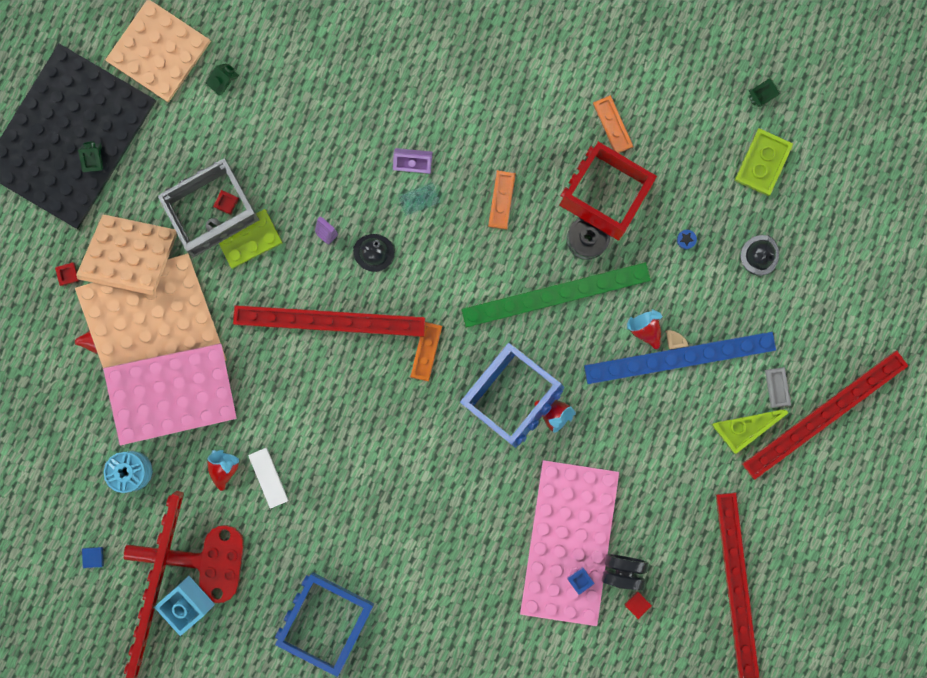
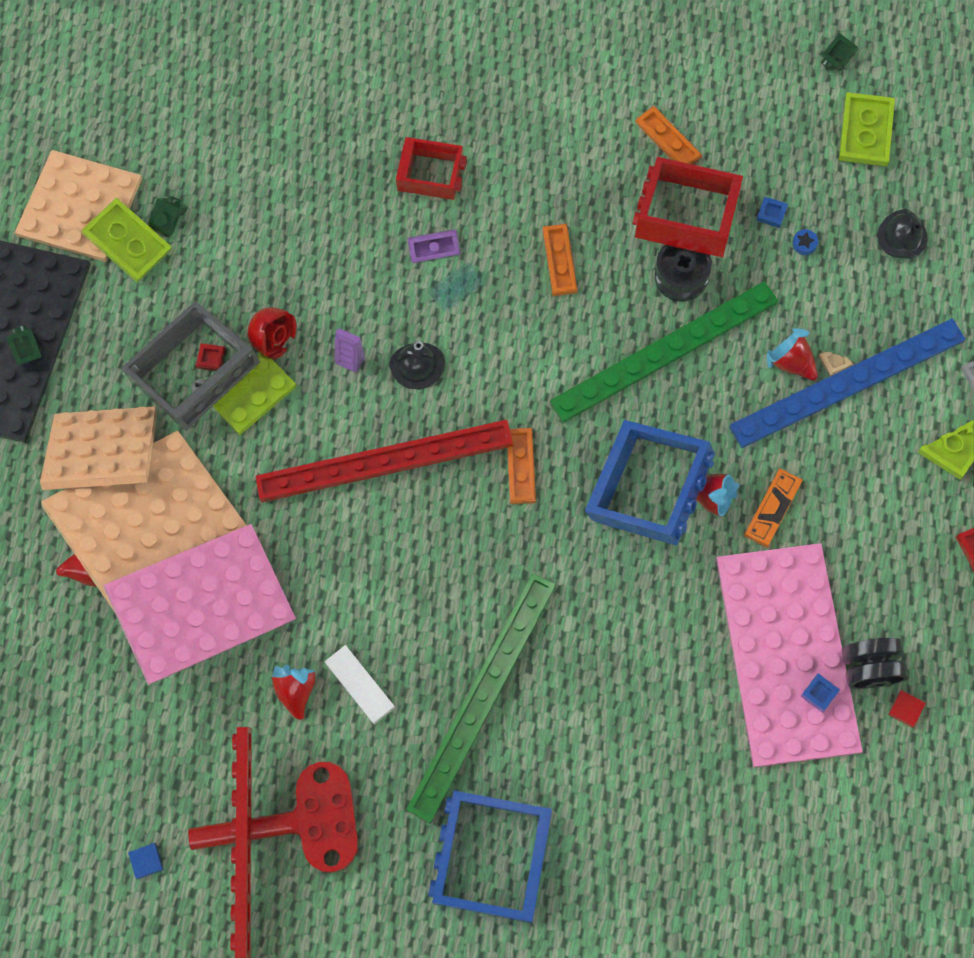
camera: 15 degrees left, 15 degrees down
red tile [55,262,80,286] -> none
medium azure wheel [103,451,153,493] -> none
medium azure brick [154,576,215,636] -> none
none -> lime plate [82,197,172,283]
none -> red cylinder [247,307,297,359]
none -> red window [396,137,467,200]
none -> green plate [406,573,556,824]
none -> orange tile [744,468,803,548]
none -> blue tile [756,197,788,228]

